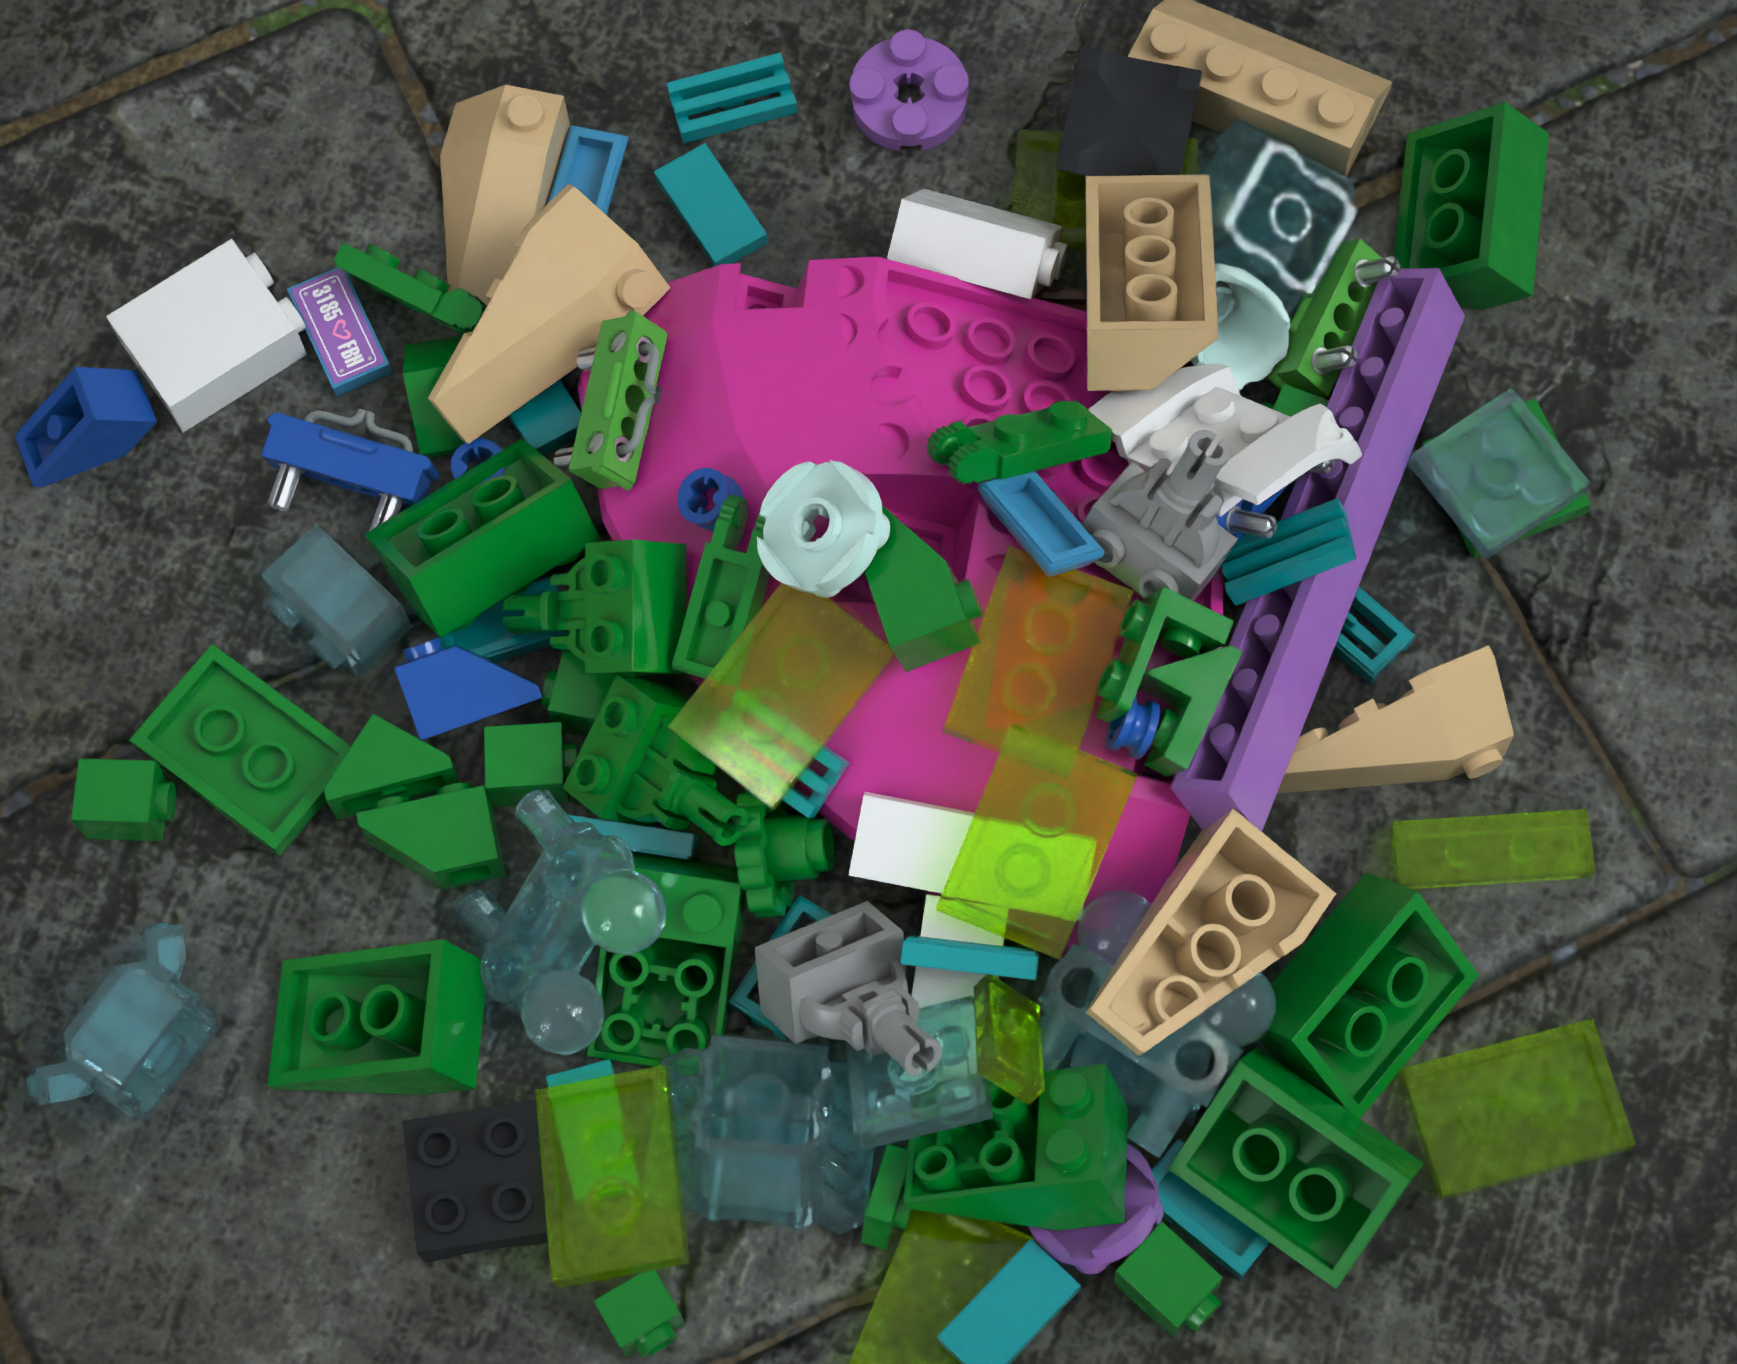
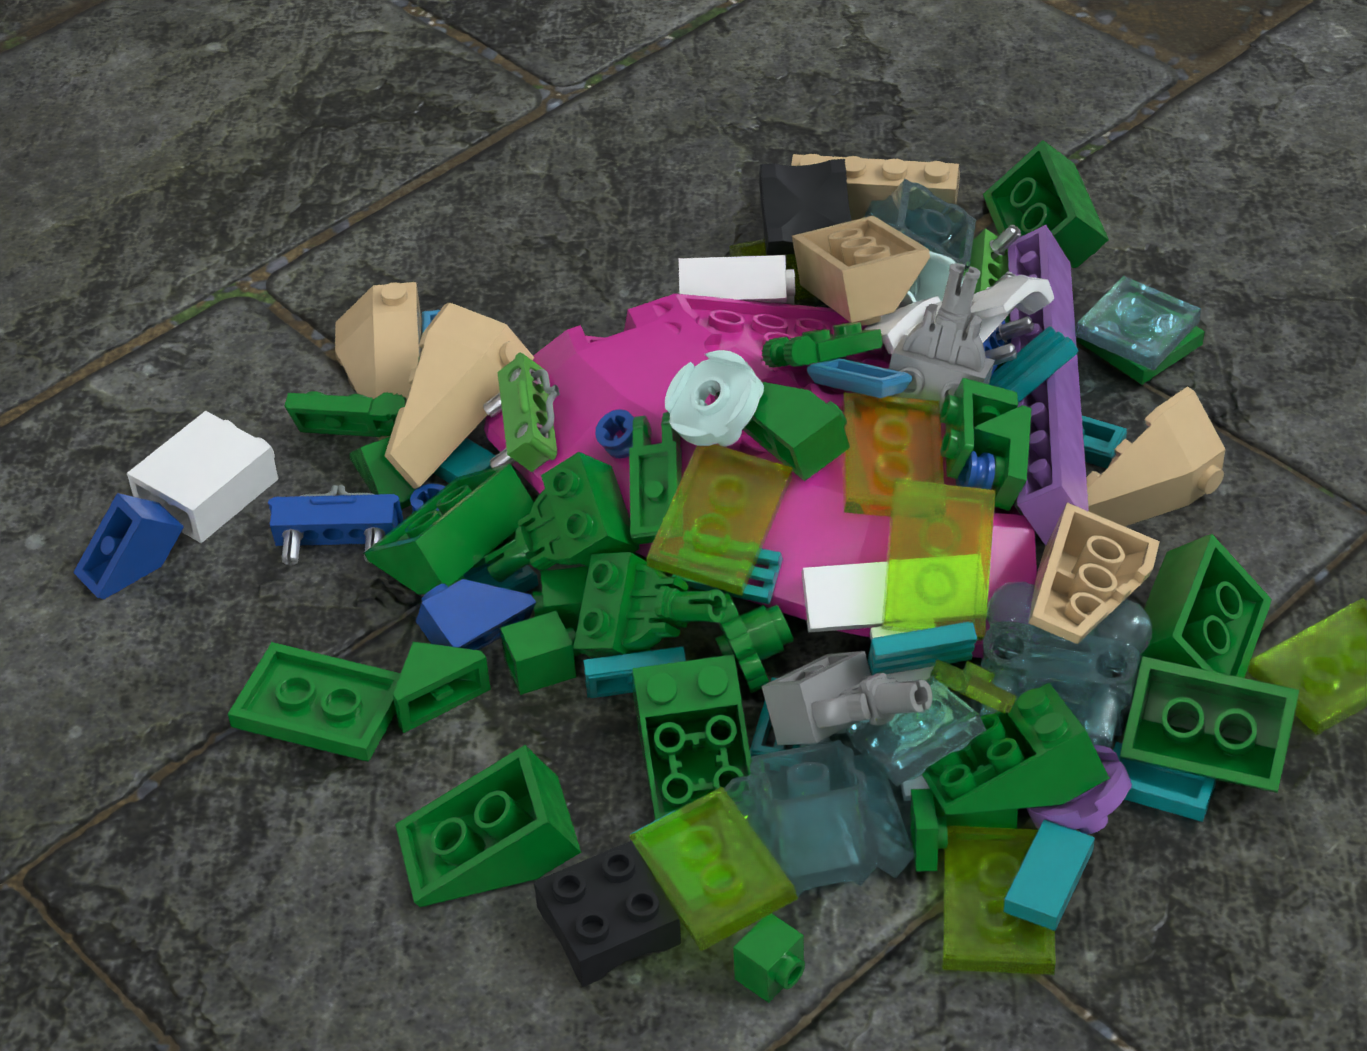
camera: 20 degrees left, 25 degrees down
clear light blue slope [27,923,218,1121] -> none
green brick [71,758,177,841] -> none
clear light blue brick [261,524,412,678] -> none
medium lavender tile [287,267,393,397] -> none
green slope [356,783,506,890] -> none
clear light blue piece [457,790,667,1056] -> none
teal tile [654,143,768,267] -> none
teal tile [666,52,798,144] -> none
medium lavender plate [849,29,969,151] -> none
green brick [1113,1222,1223,1338] -> none
clear neon green tile [1390,809,1595,889] -> none

